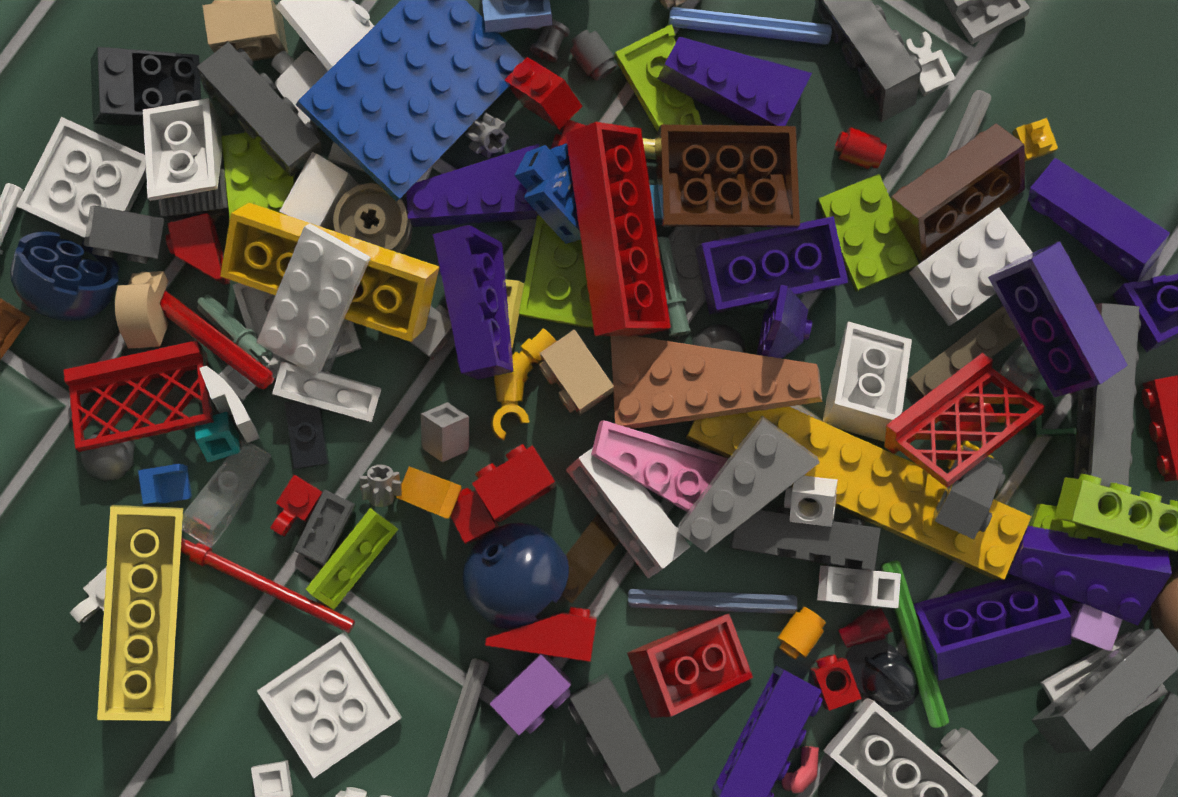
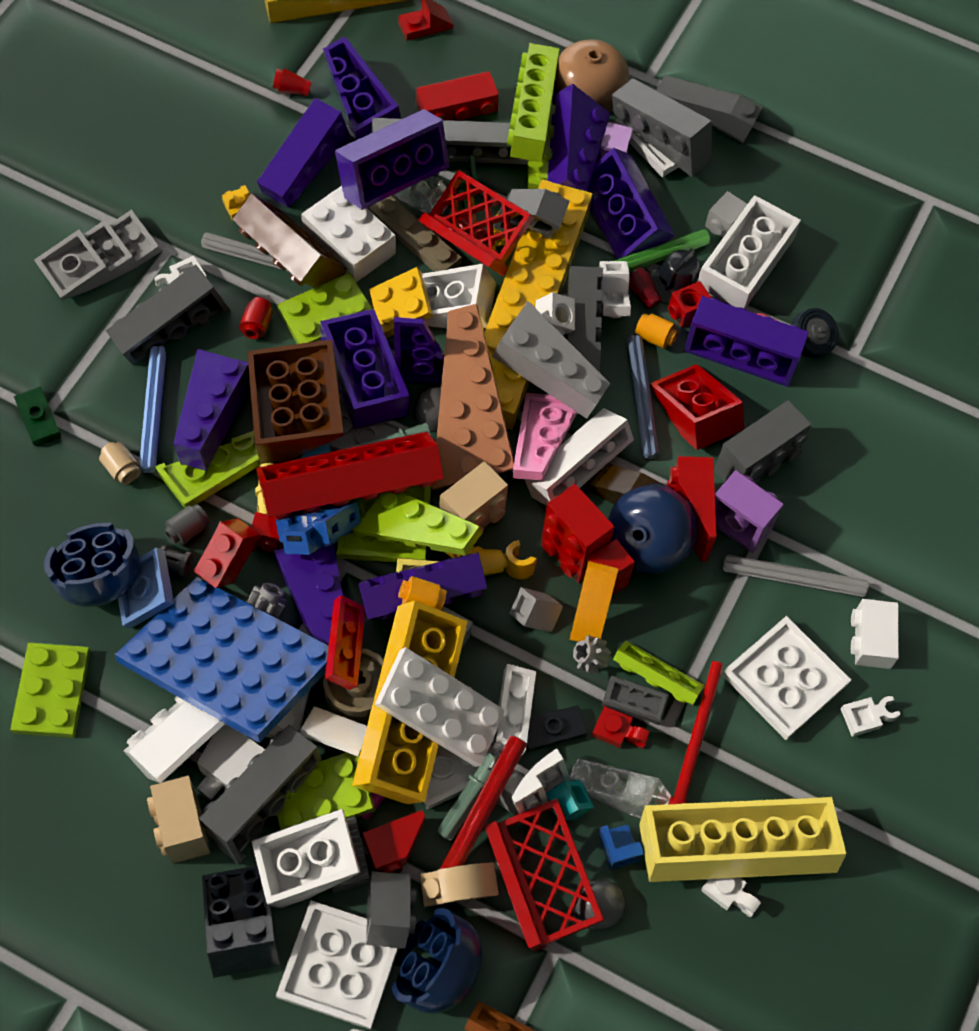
camera: 100 degrees left, 20 degrees down
none -> red plate [325,595,365,690]
none -> lime wing [353,491,483,556]
none -> yellow plate [369,267,433,338]
none -> light orange brick [398,576,446,610]

